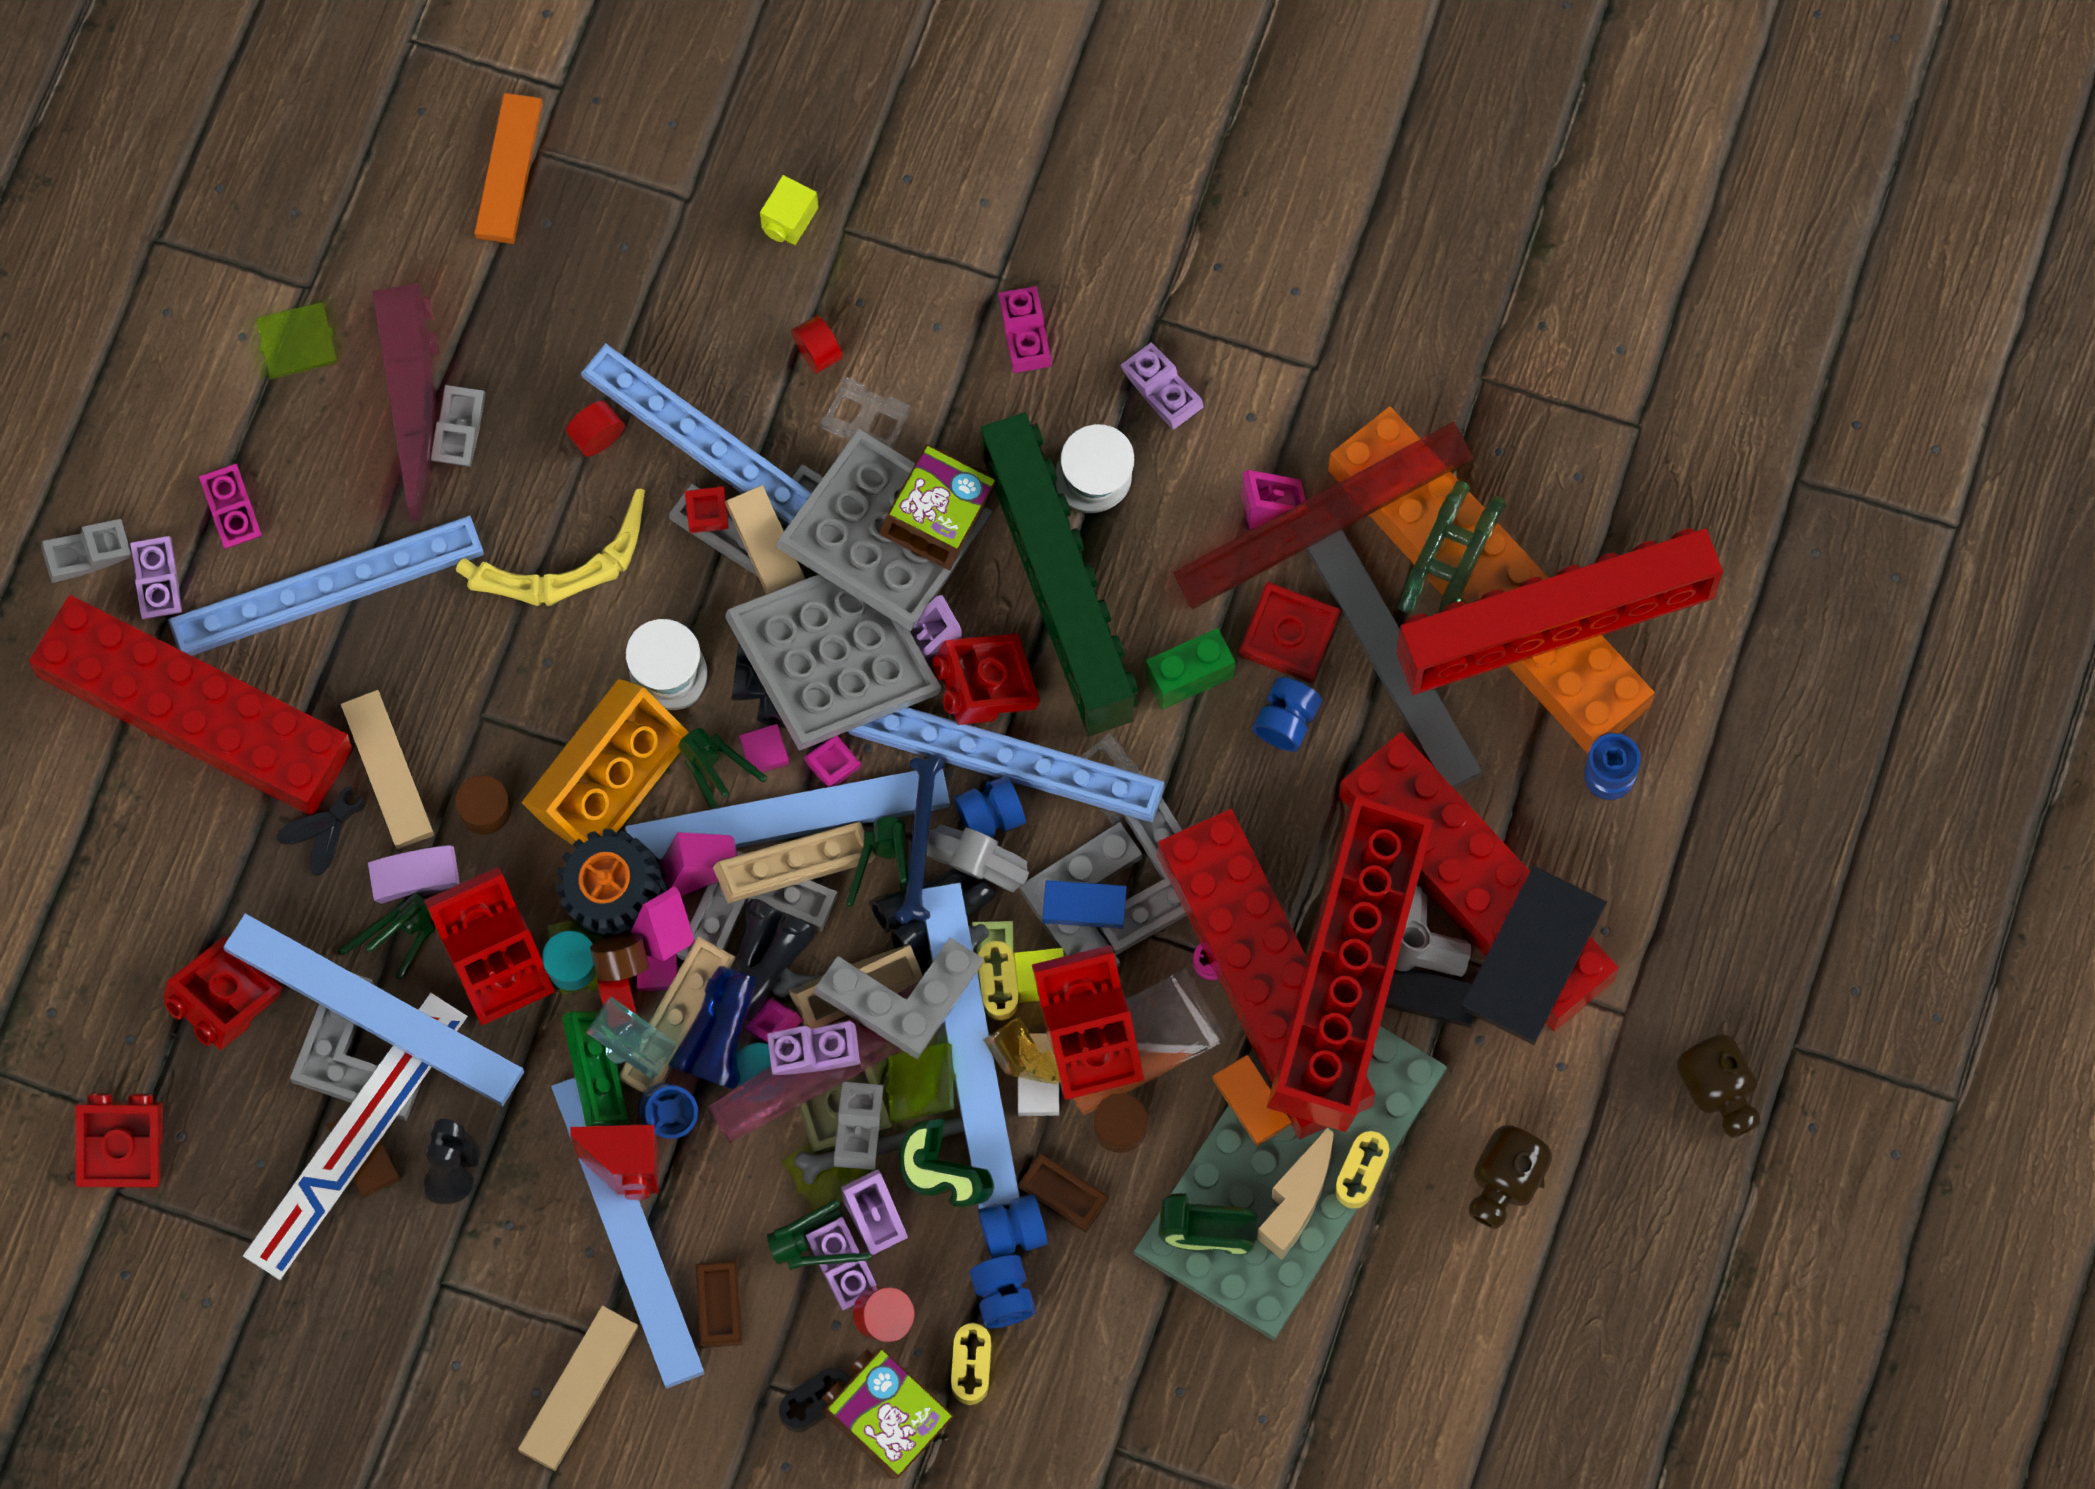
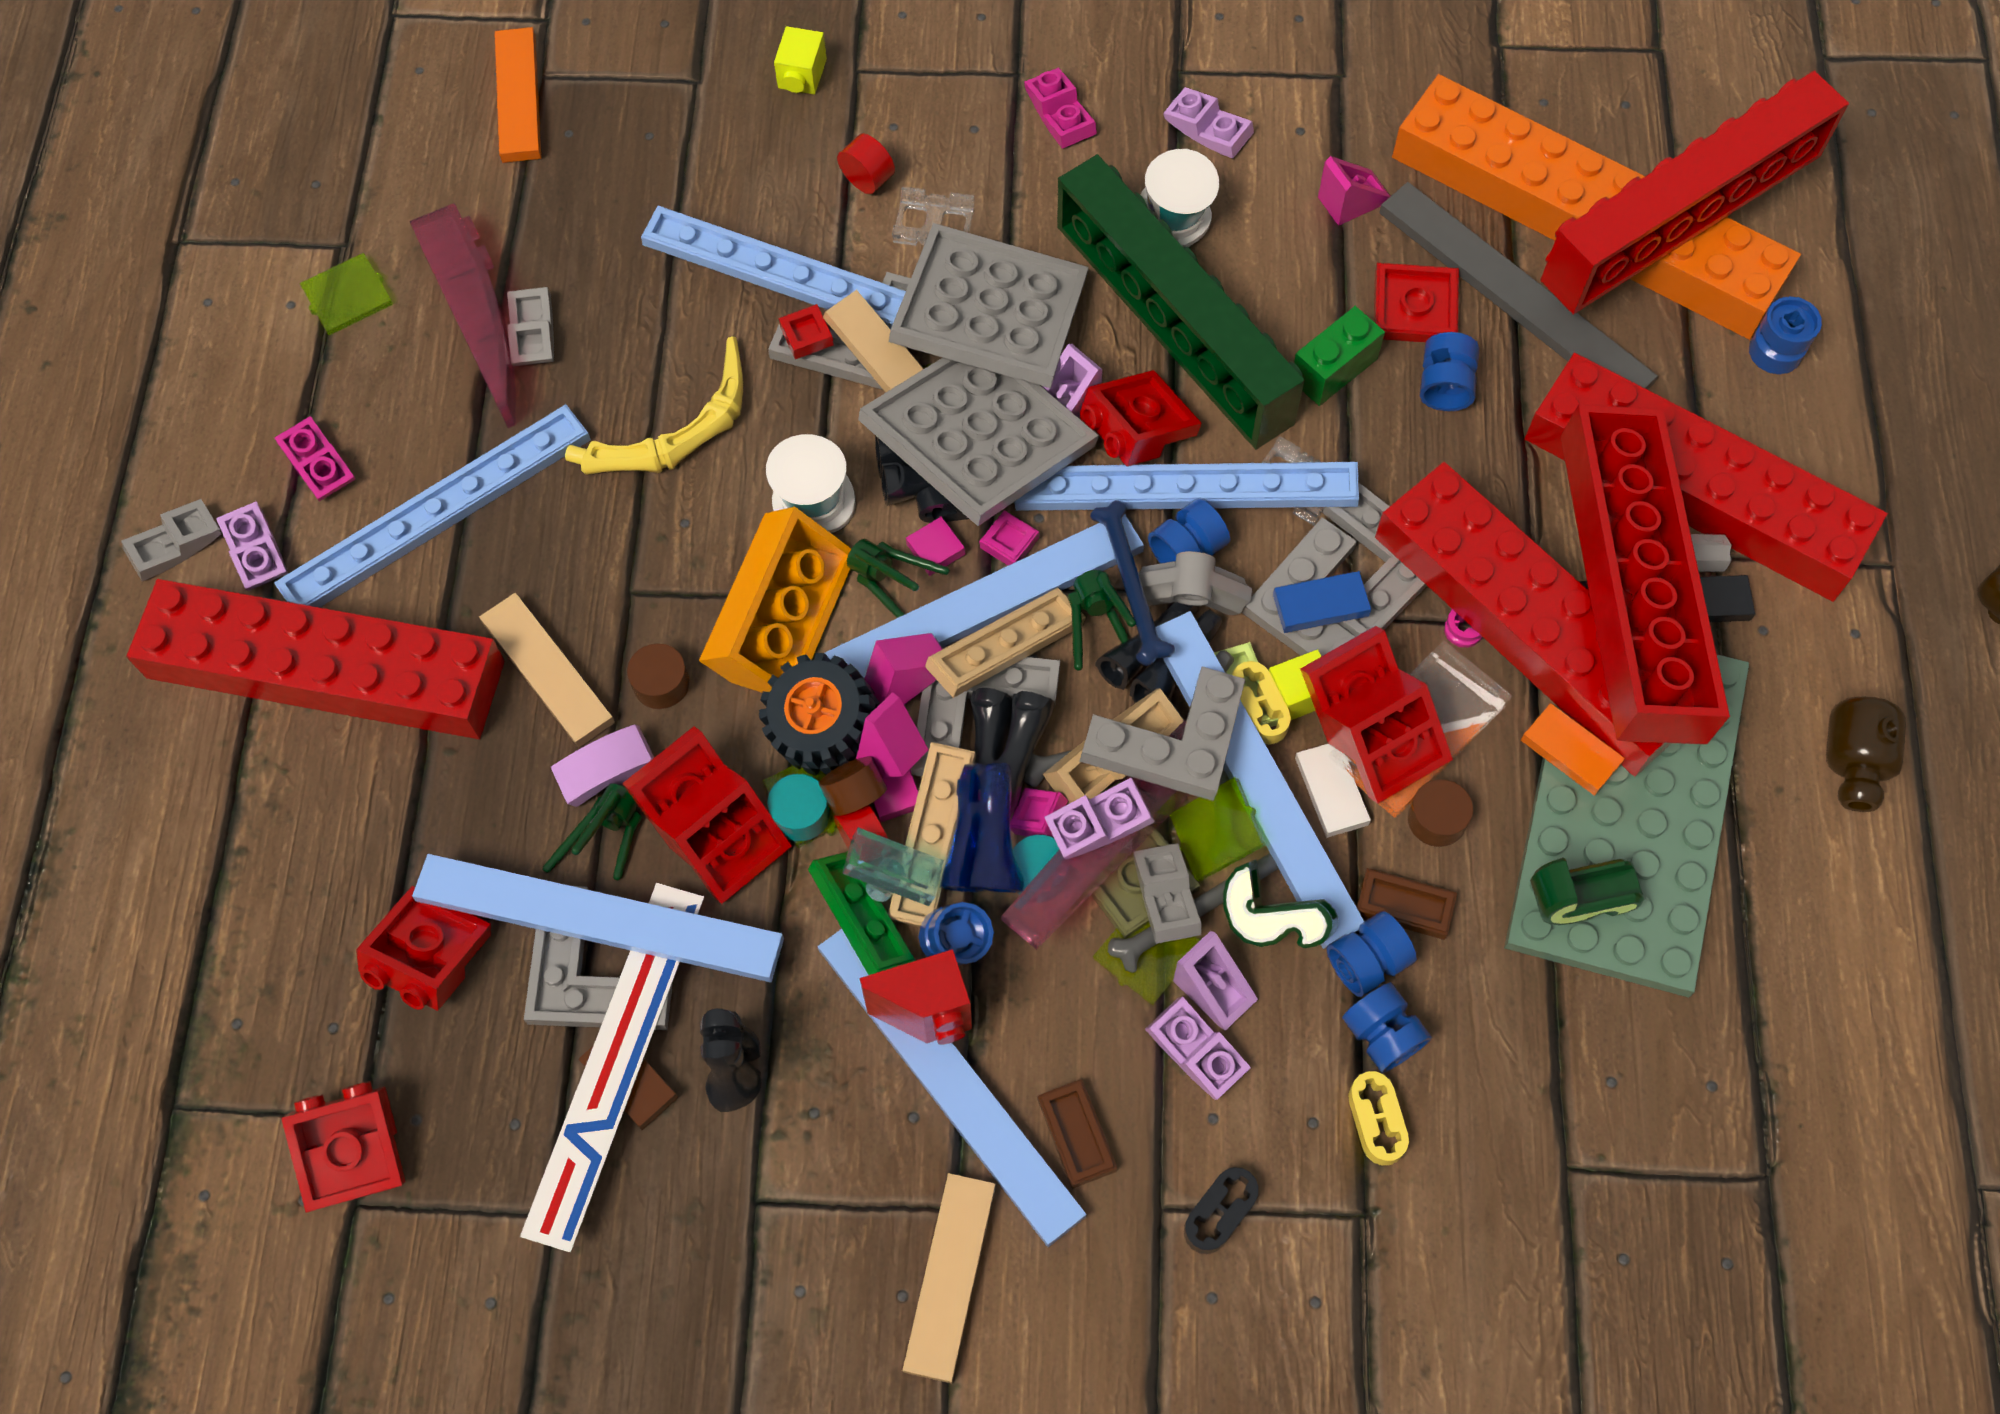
camera: 15 degrees left, 5 degrees down
black piece [277,786,366,876] -> none
red piece [566,400,625,457] -> none
dark green plant [767,1200,872,1270] -> none
brick [820,1347,954,1479] -> none
piece [853,1286,914,1342] -> none
brick [879,444,997,570] -> none
clear yellow slope [983,1017,1060,1085] -> none
clear red tile [1173,421,1474,609] -> none
tan slope [1257,1128,1334,1260] -> none
light yellow beam [1335,1131,1390,1209] -> none
clear green piece [1397,481,1506,614] -> none
black tile [1460,865,1607,1045] -> none

